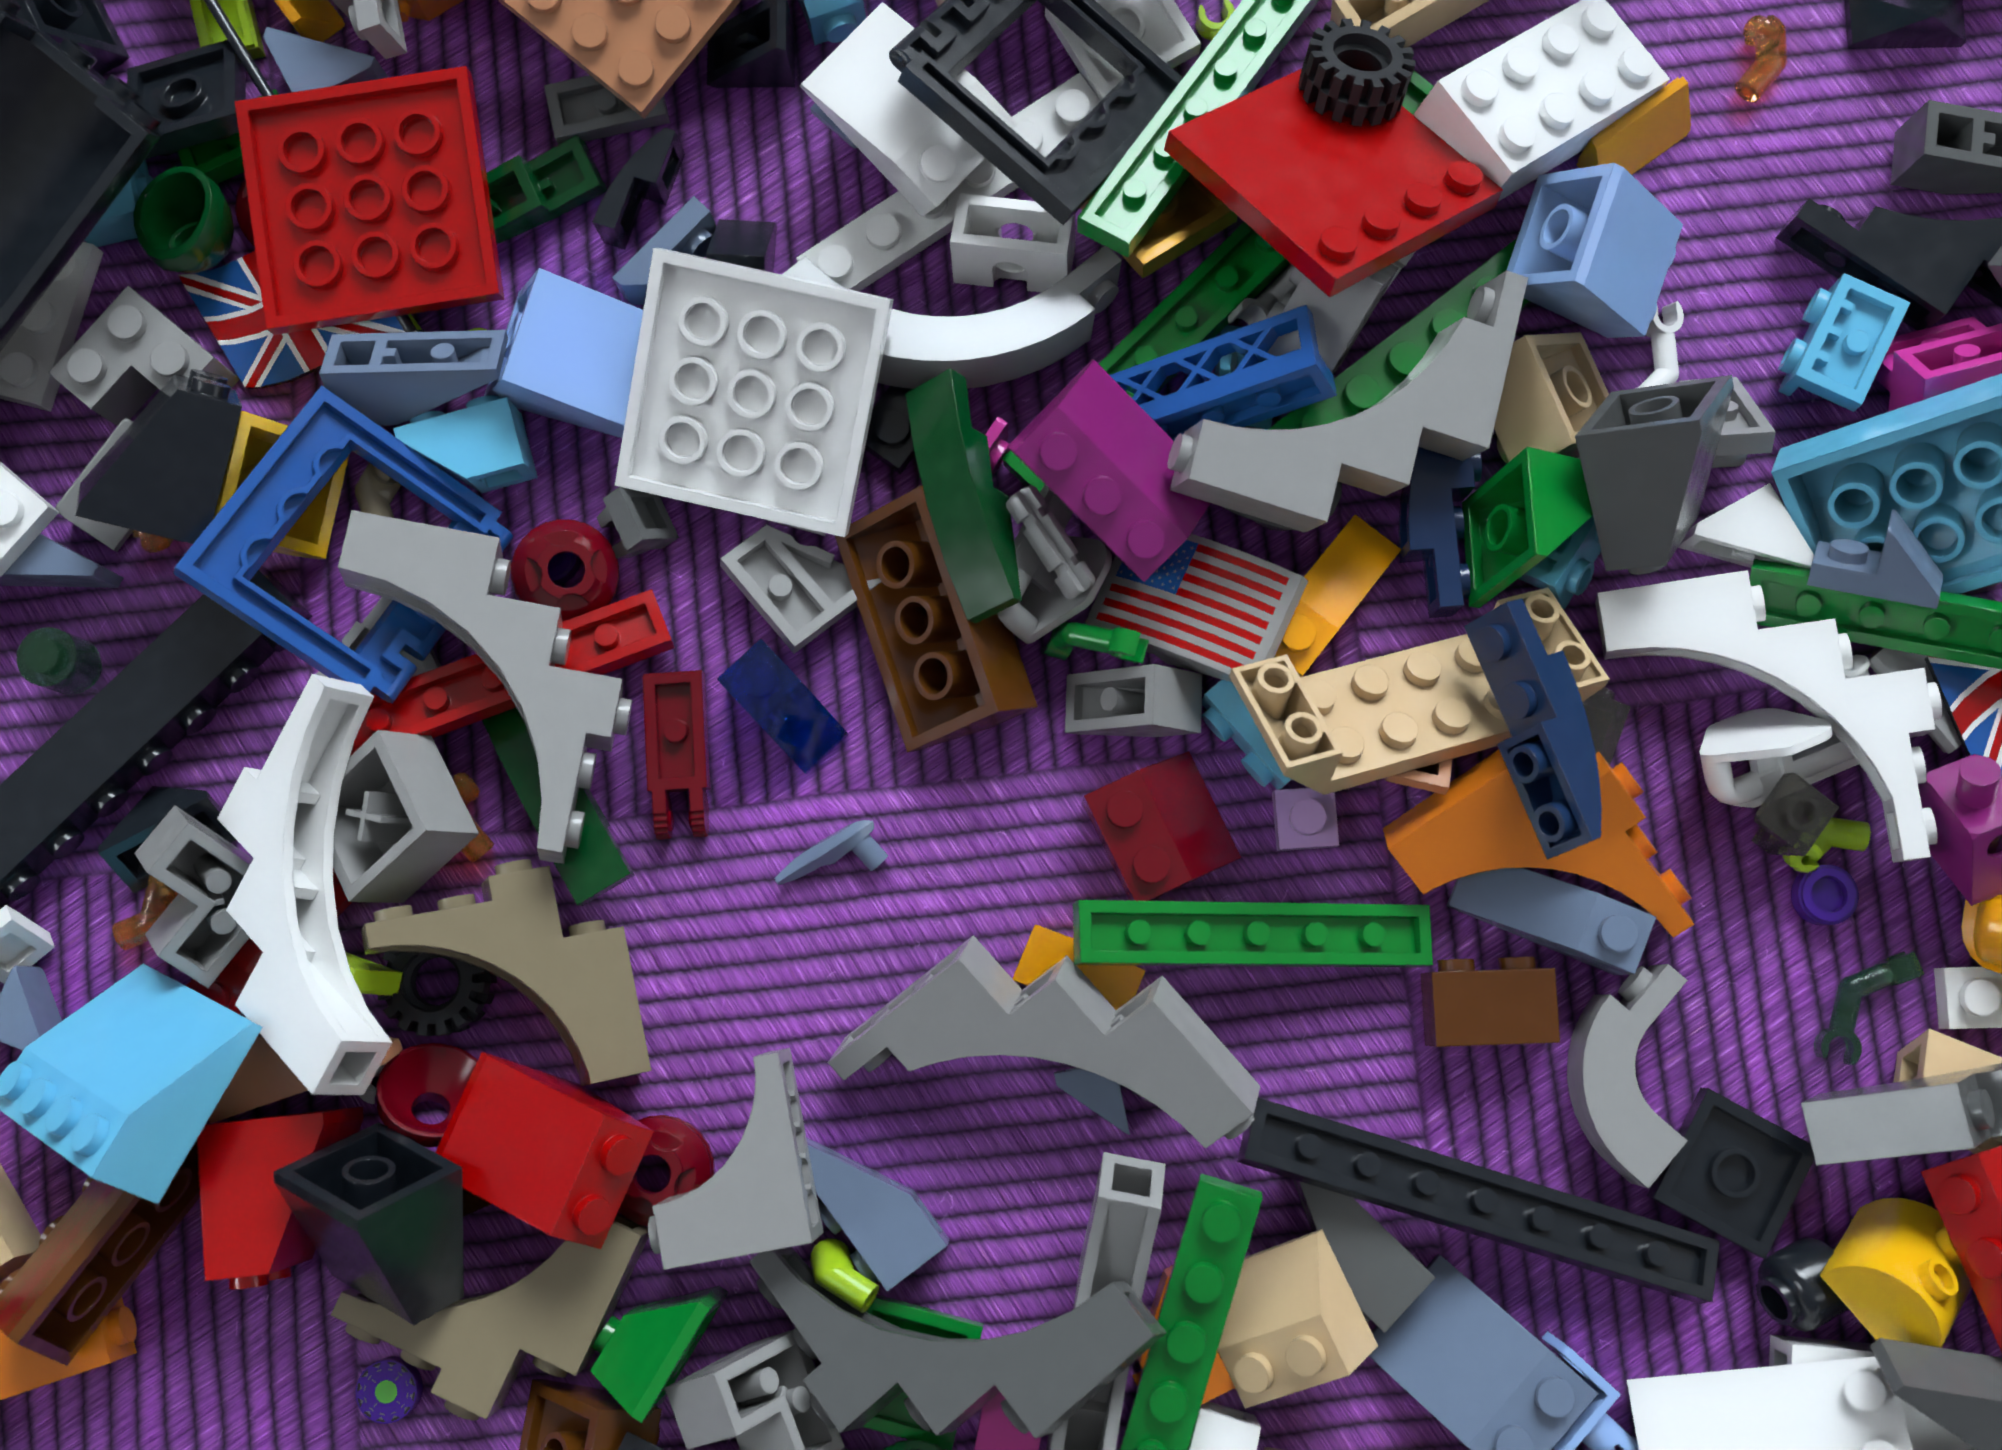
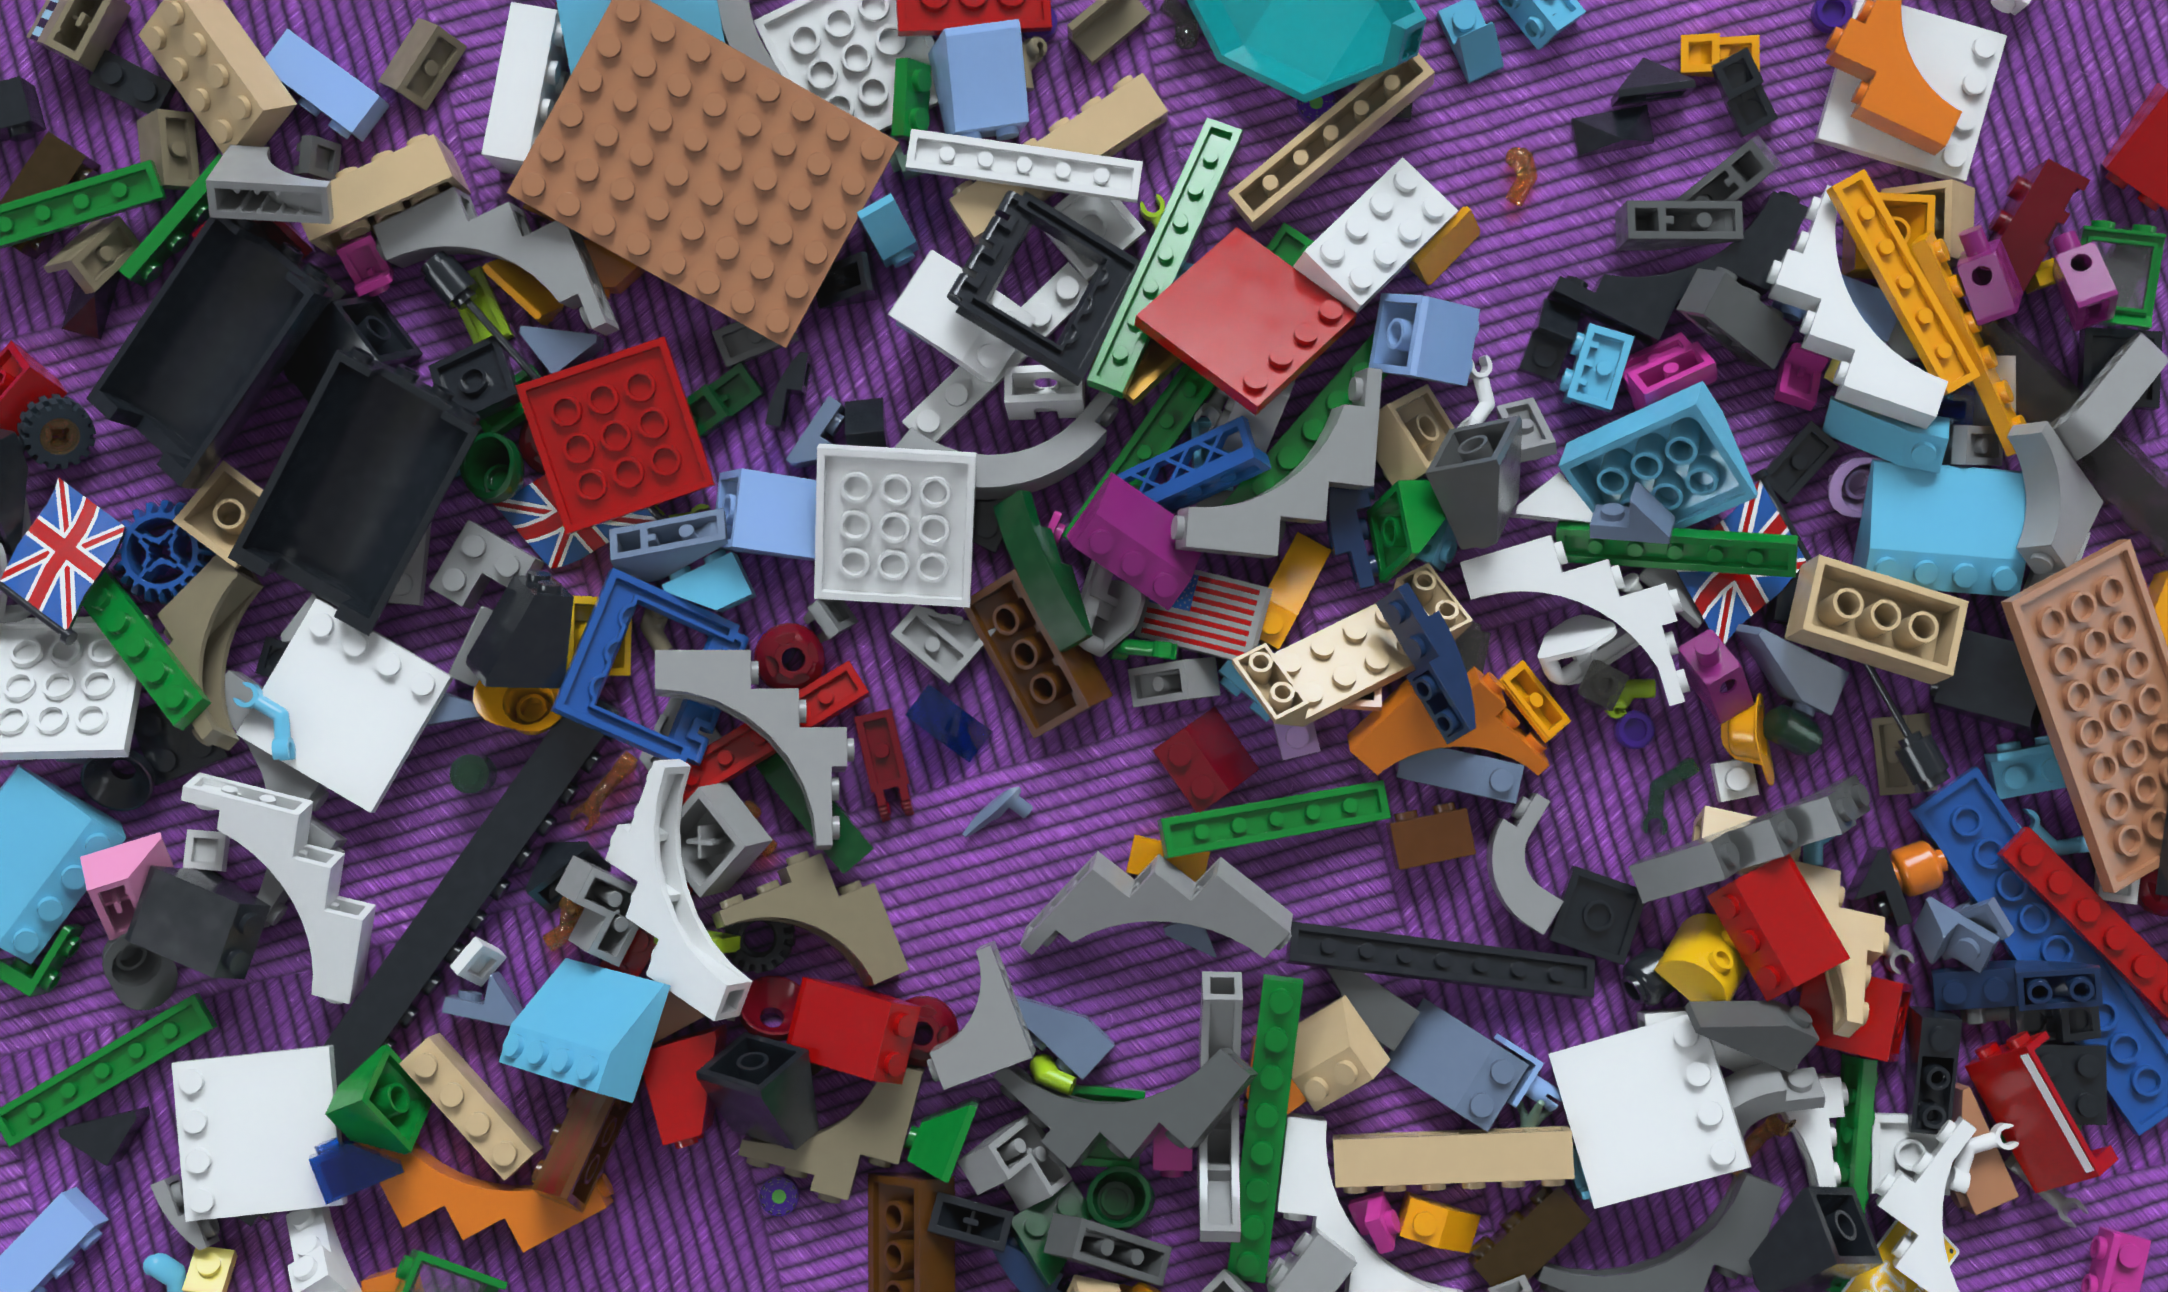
camera: 10 degrees left, 5 degrees up
light grey axle [1006,485,1095,599] -> none
black tyre [1299,18,1416,126] -> none
none -> light orange piece [473,680,562,735]
none -> clear orange arm [570,751,638,831]
none -> light orange slope [1498,660,1571,743]
none -> black slope [1517,298,1581,383]

